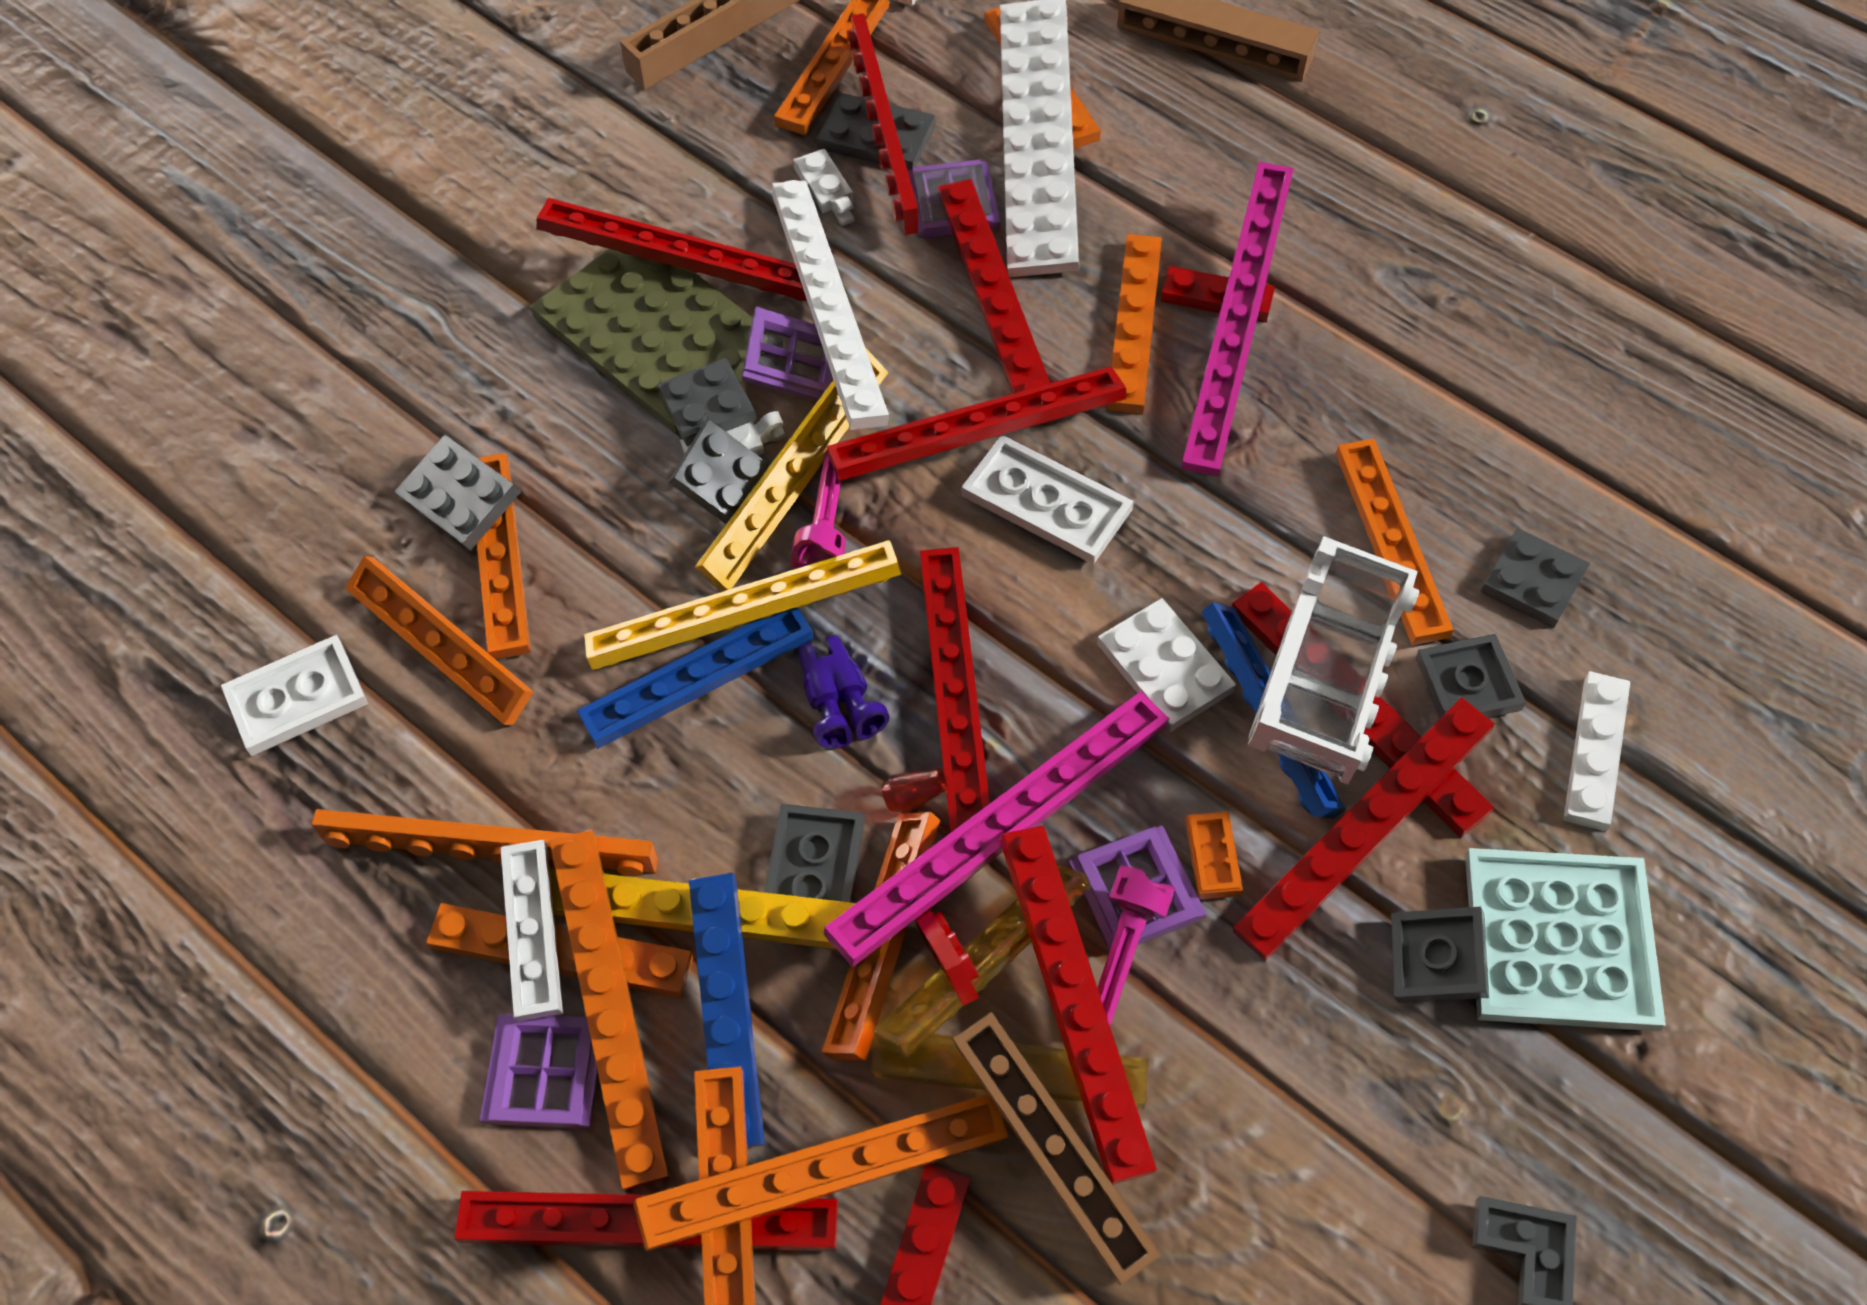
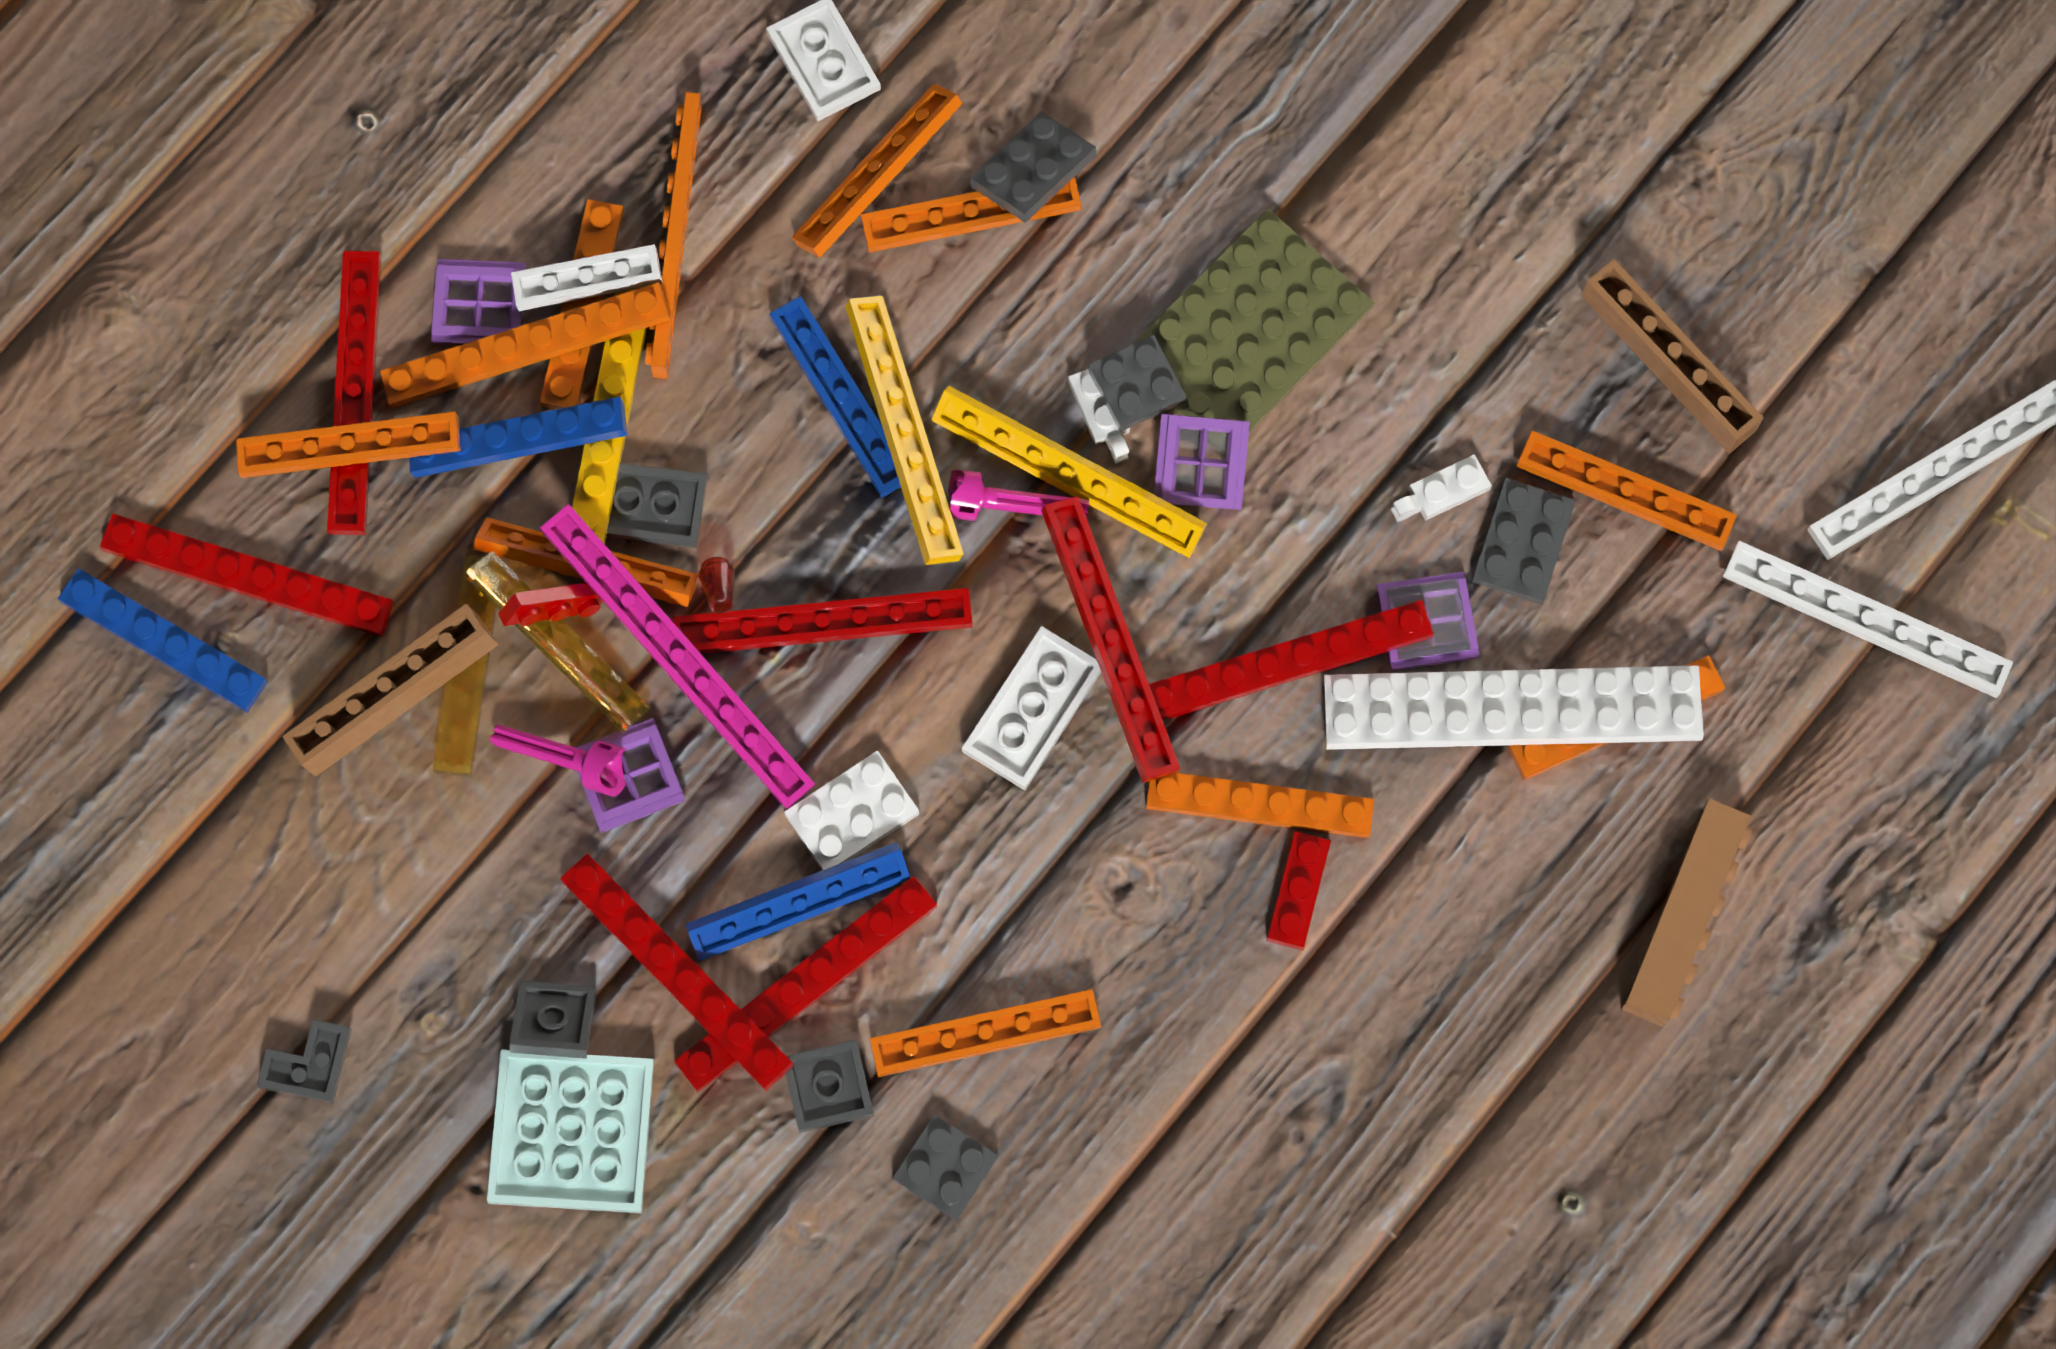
camera: 85 degrees right, 15 degrees up
red plate [536,198,807,301] -> none
orange plate [633,1094,1008,1251] -> none
plate [668,419,769,524] -> none
white plate [772,180,889,430] -> none
dark purple piece [798,634,889,749] -> none
red plate [847,13,919,235] -> none
red plate [999,825,1157,1185] -> none
dark pink plate [1181,161,1294,477] -> none
orange plate [1185,811,1243,900] -> none
clear windscreen [1248,536,1419,784] -> none
white plate [1563,671,1631,832] -> none

